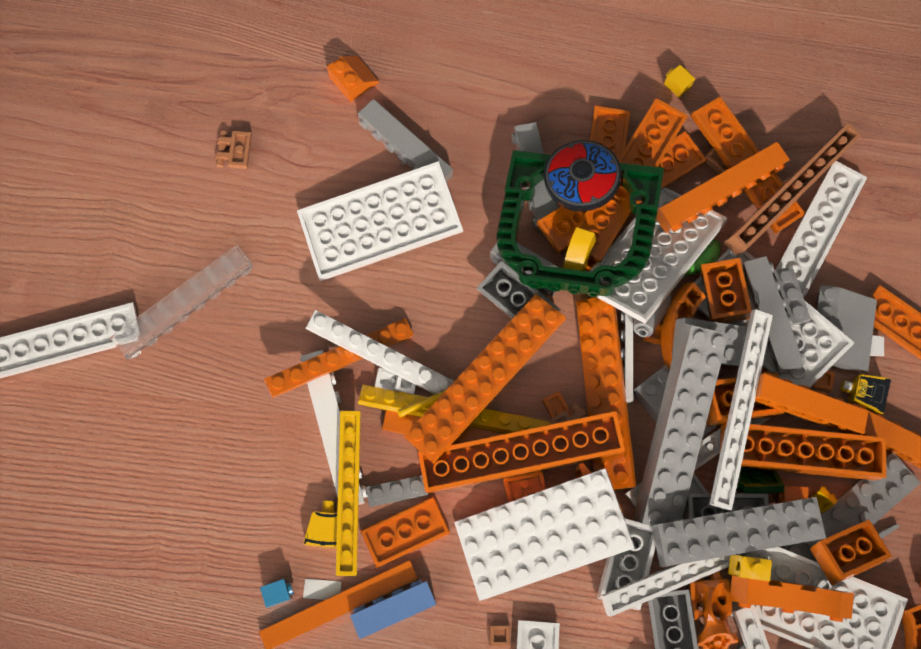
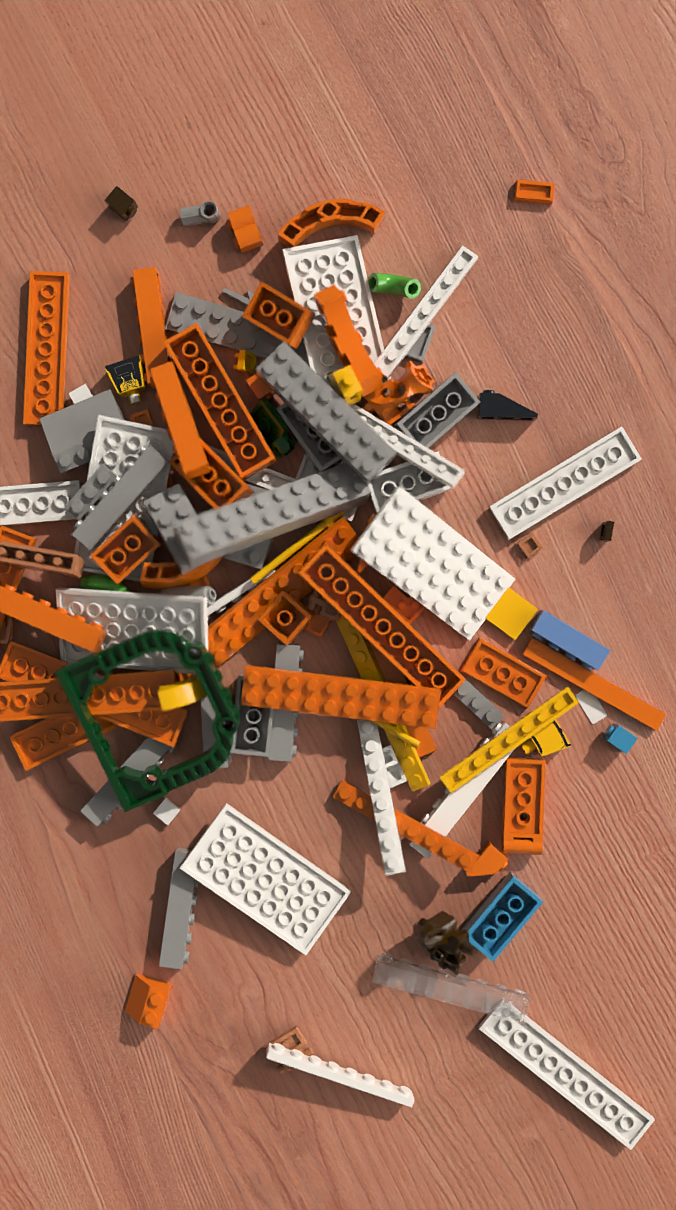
camera: 120 degrees left, 15 degrees up
dish [544,140,621,211] -> none
white plate [709,309,773,510] -> none
none -> white tile [153,798,181,825]
none -> yellow bar [250,511,345,584]
none -> orange slope [258,590,316,645]
none -> white plate [266,1043,415,1107]
none -> light grey brick [268,643,304,762]
none -> dark brown piece [417,911,476,975]
none -> dark azure brick [461,872,543,962]
none -> orange slope [464,840,508,876]
none -> yellow tile [486,587,538,640]
none -> orange hinge [502,757,546,855]

